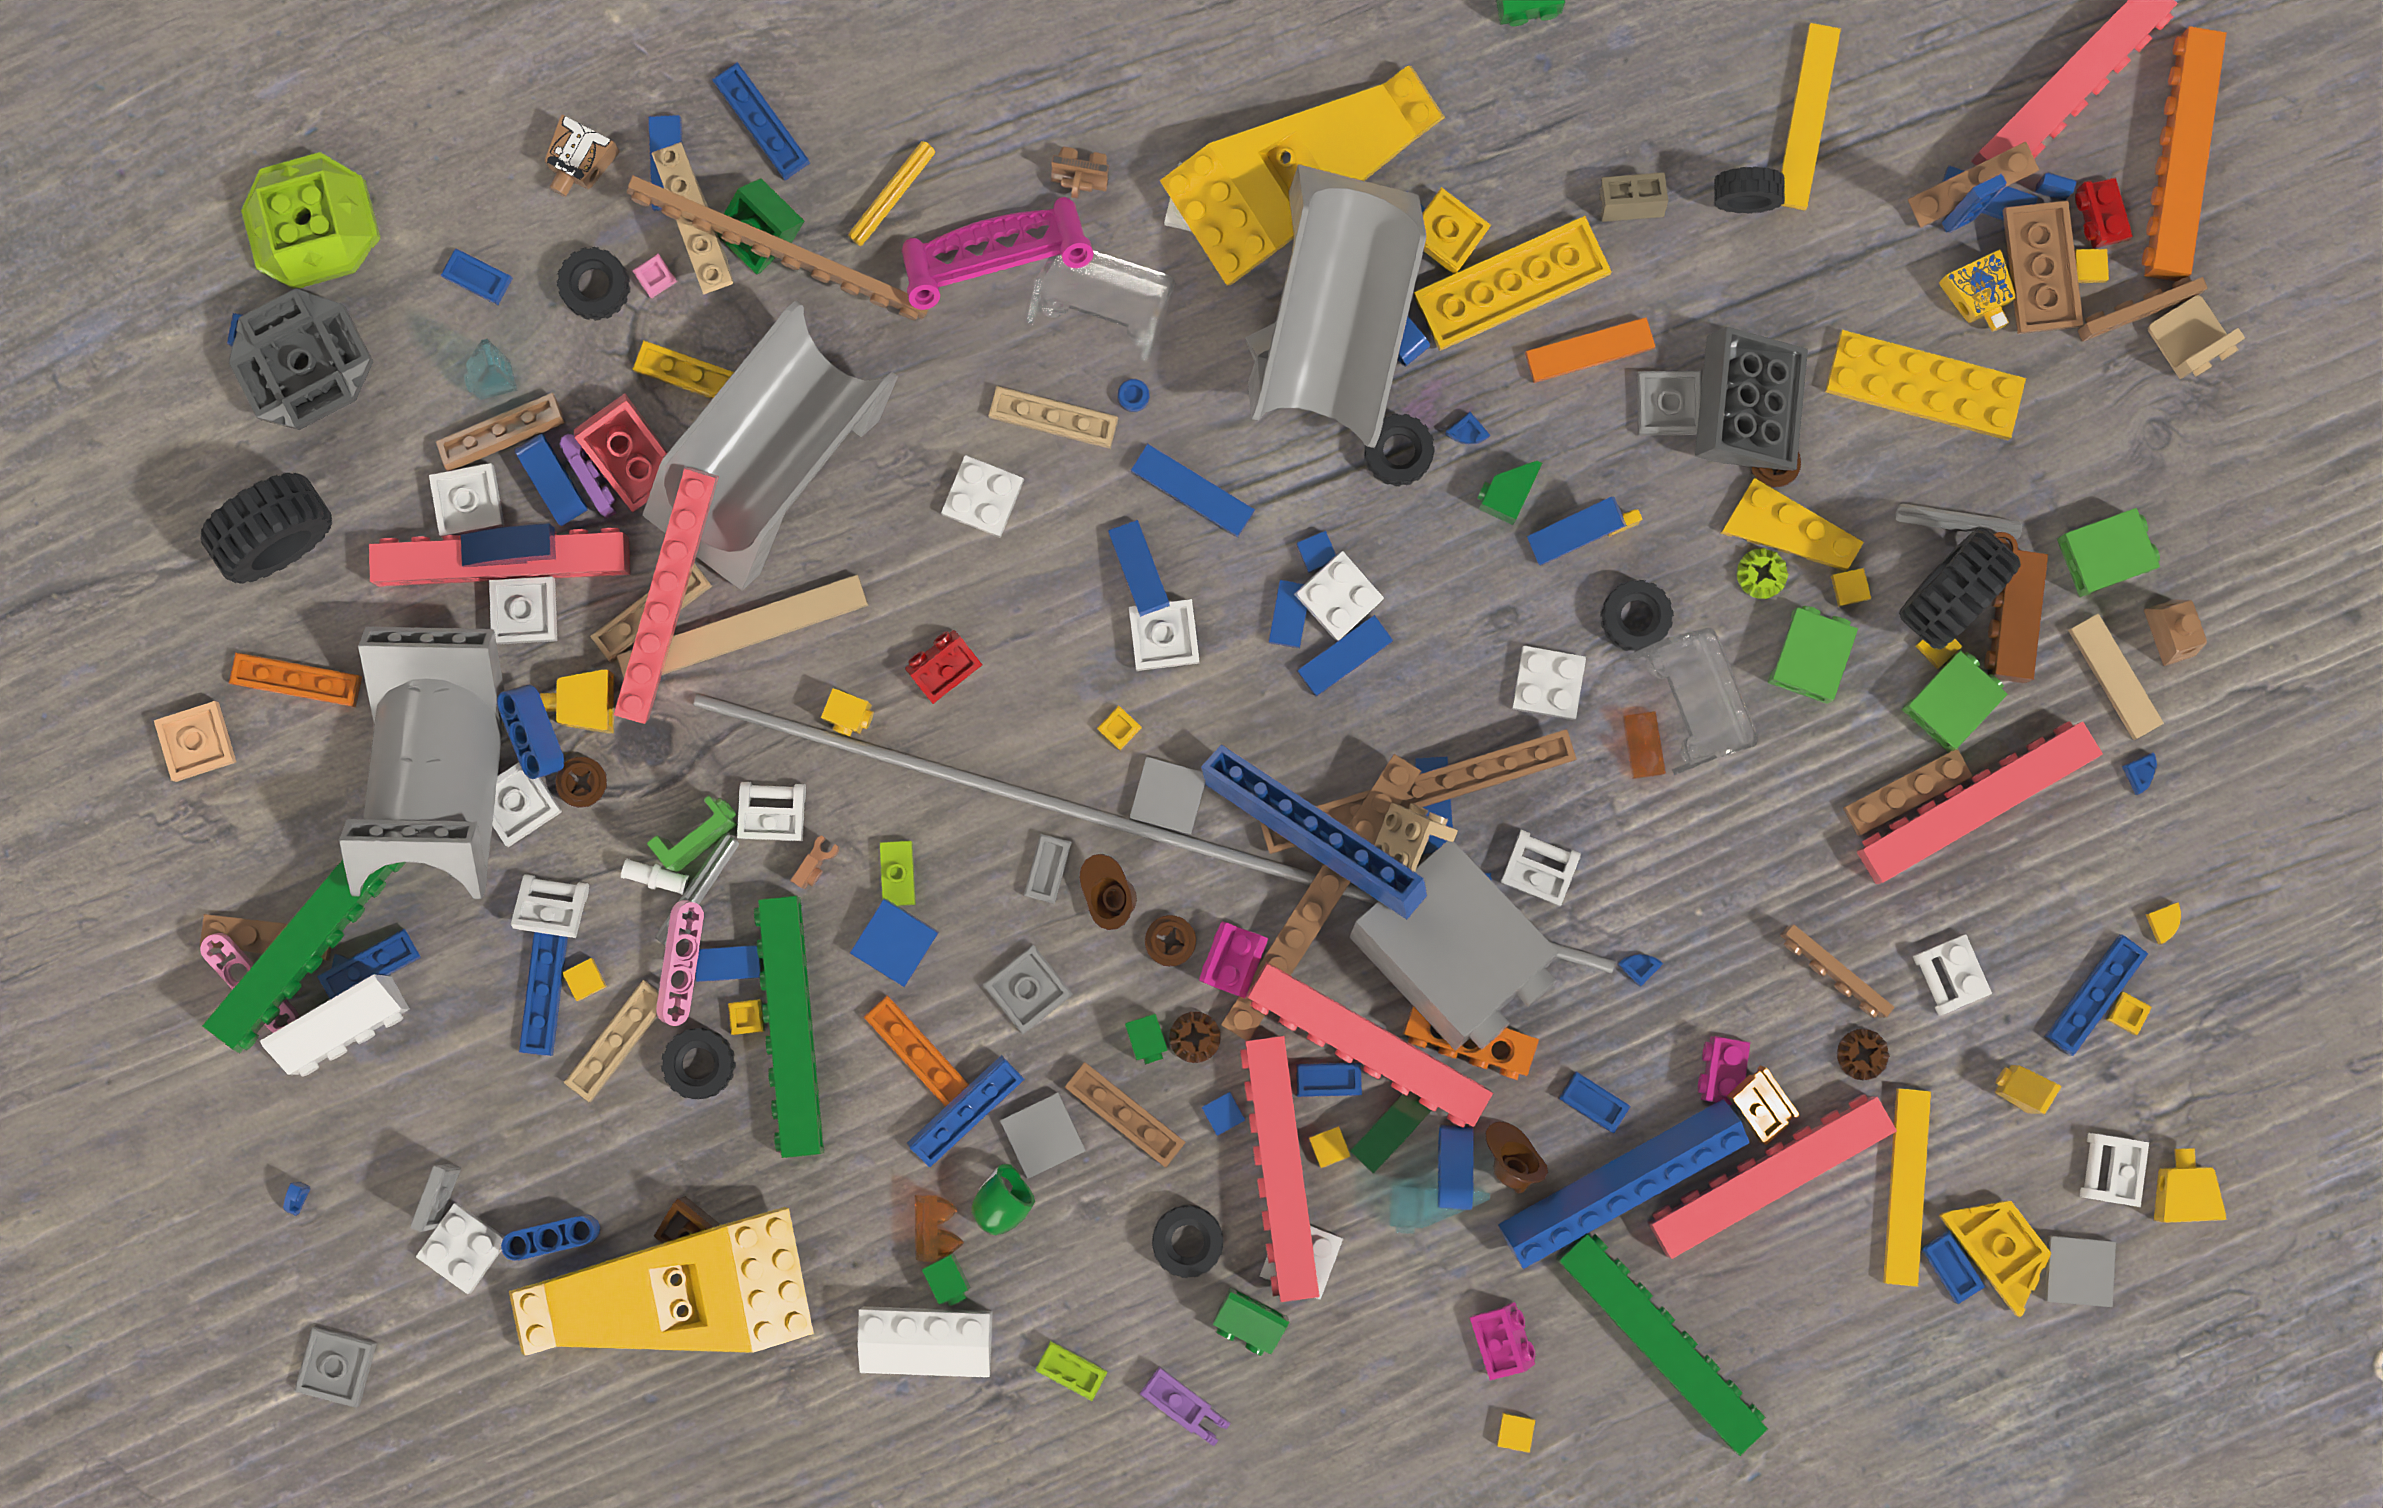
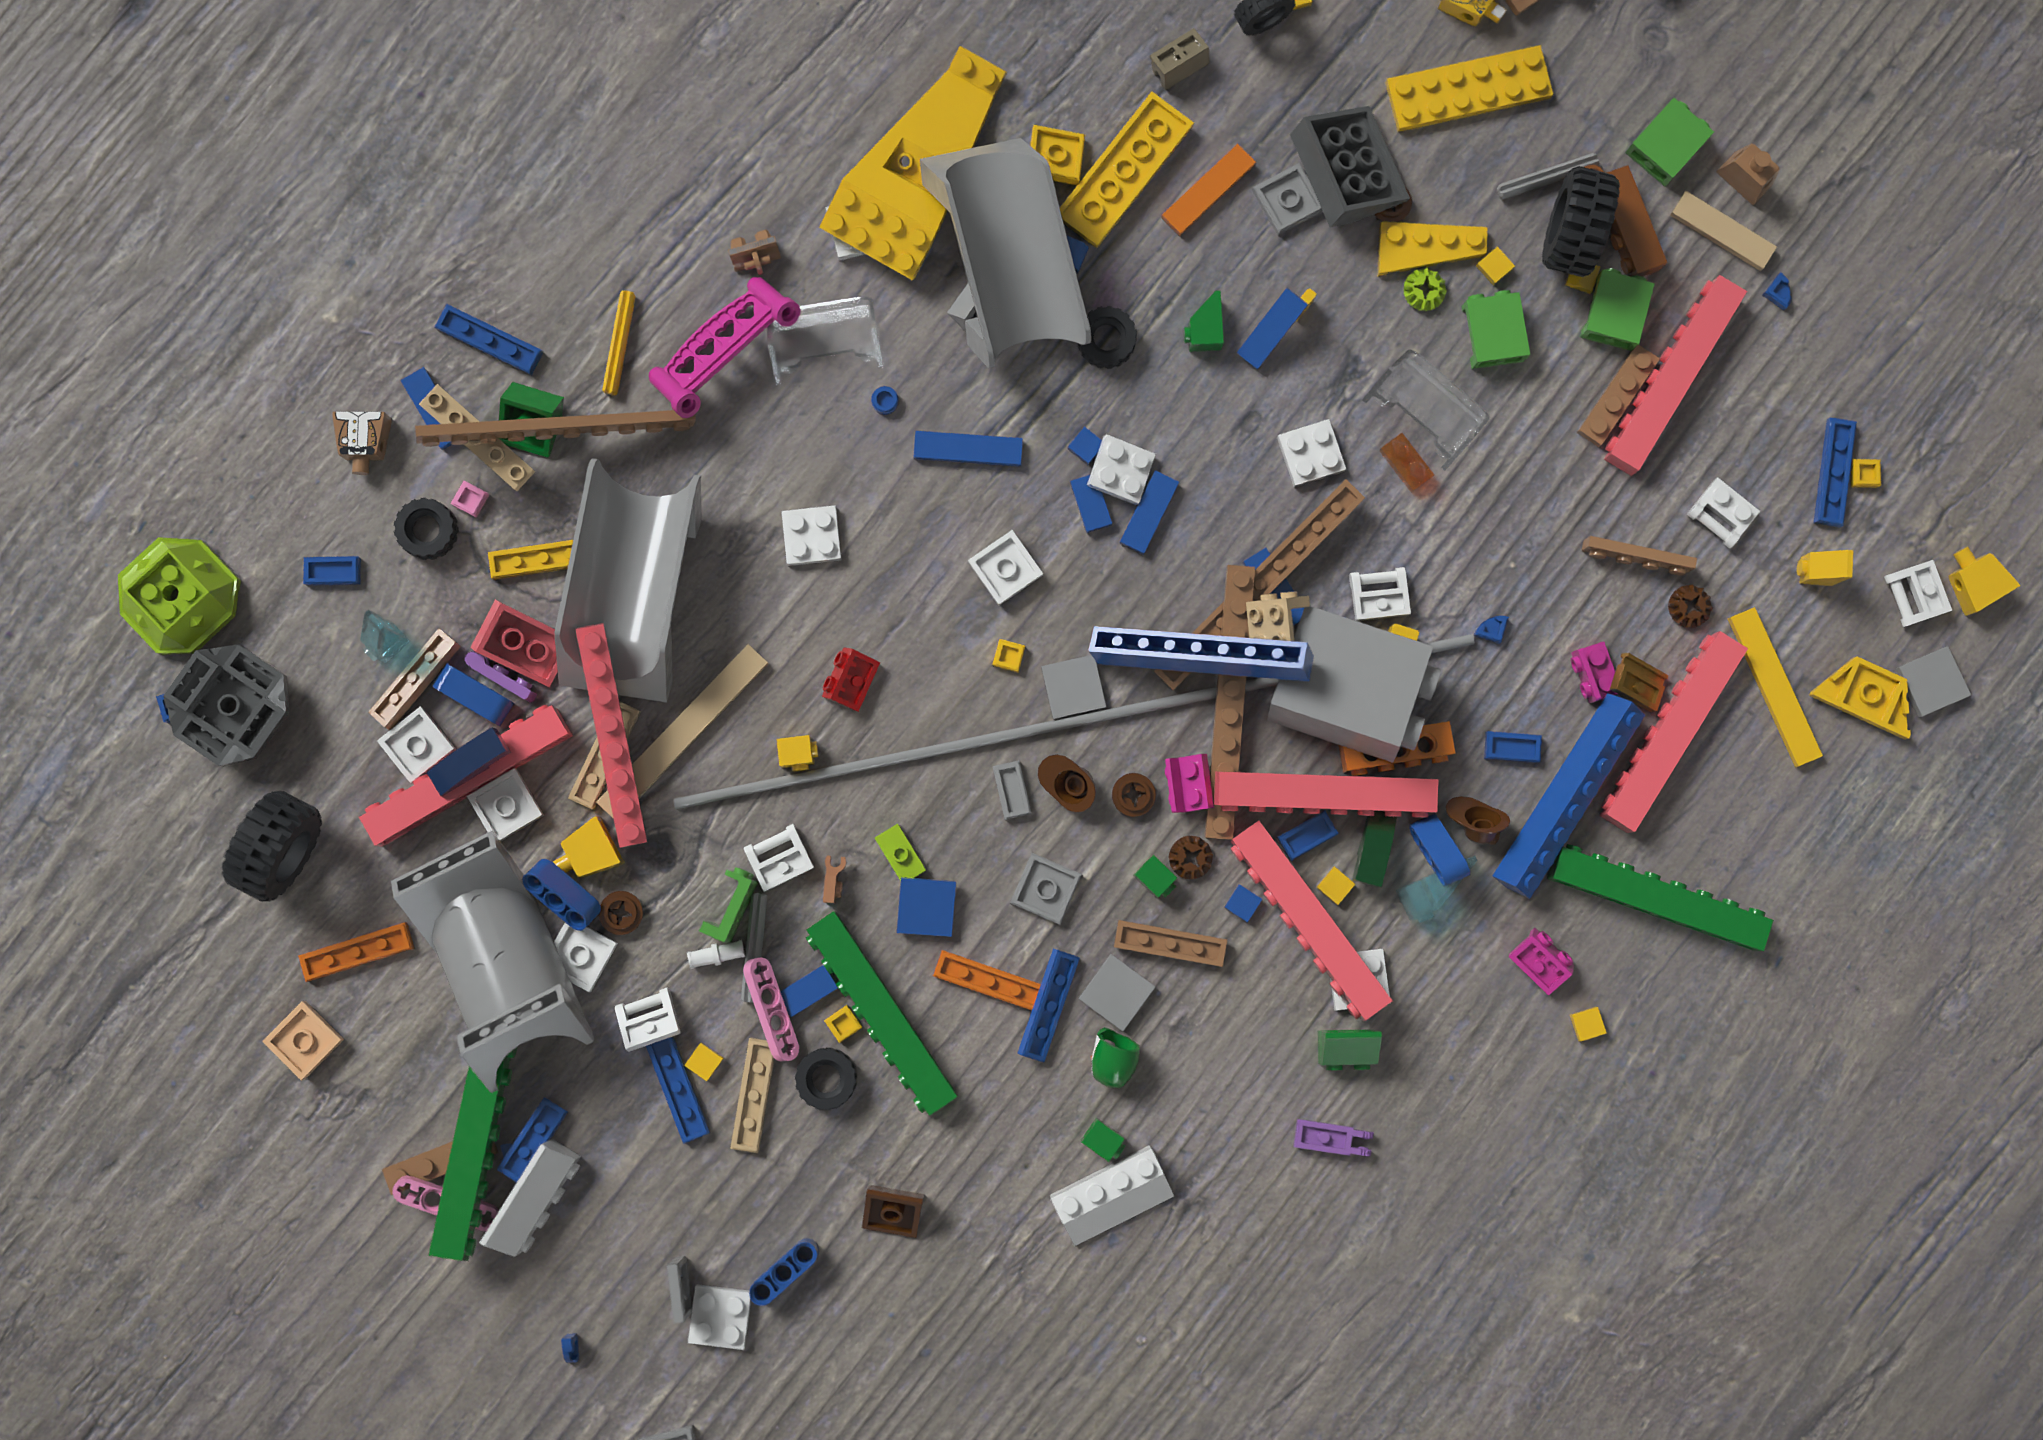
camera: 35 degrees left, 0 degrees up
yellow wing [509,1207,813,1356] -> none
clear orange tile [915,1194,964,1262] -> none
tan tile [989,386,1118,449] -> none
lime plate [1035,1341,1108,1401] -> none
blue tile [1108,520,1170,617] -> none
black tyre [1152,1205,1223,1278] -> none
blue tile [1445,412,1490,444] -> none
black tyre [1600,580,1674,652] -> none
blue tile [1921,1231,1985,1304] -> none
yellow tile [2145,902,2181,944] -> none
none -> yellow tile [1388,624,1419,641]

